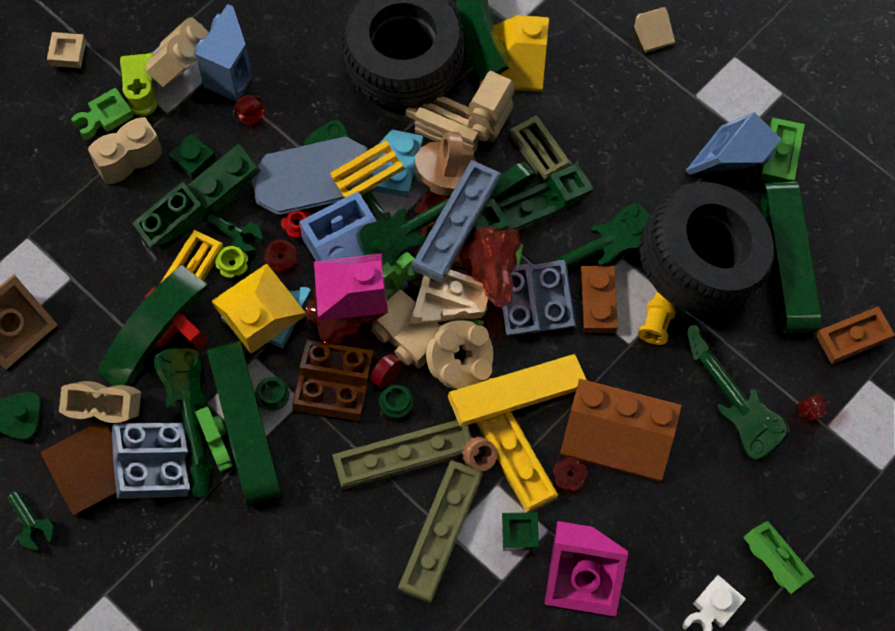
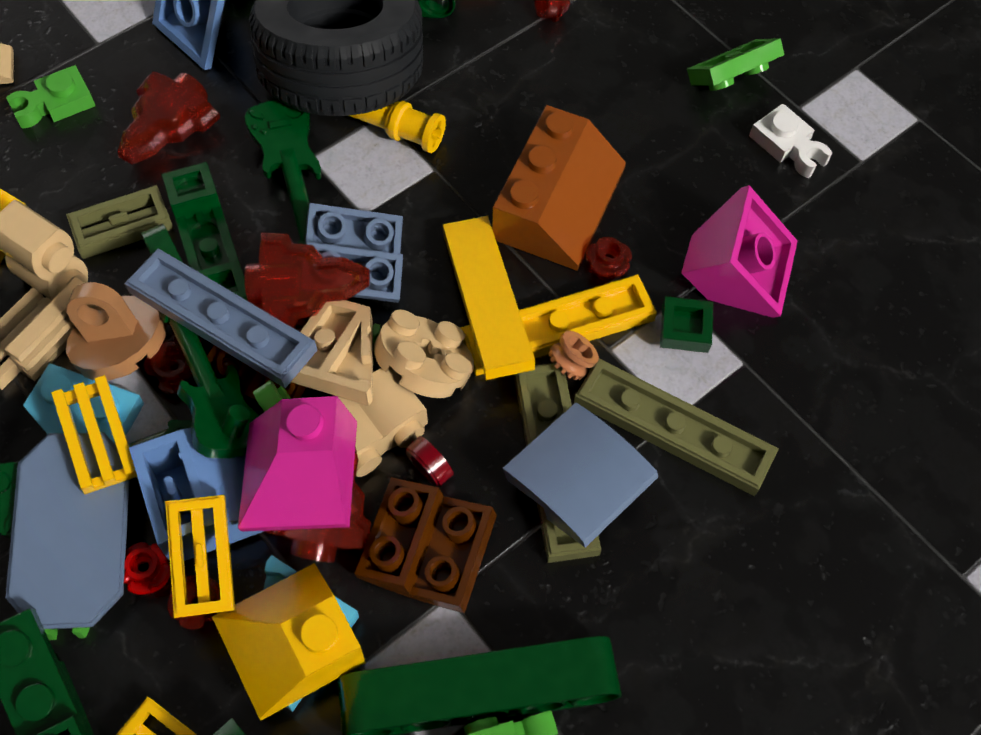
camera: 85 degrees left, 5 degrees down
dark green bar [206,212,264,256] -> none
lime plate [216,246,248,278] -> none
dark green plate [255,377,290,411] -> none
dark green plate [379,385,414,419] -> none
dark orange plate [580,266,618,333] -> none
dark green piece [687,325,790,459] -> none
none -> bright green plate [6,65,96,128]
none -> clear red rock [118,71,220,165]
none -> yellow tile [165,495,235,618]
none -> sand blue slope [503,402,658,548]

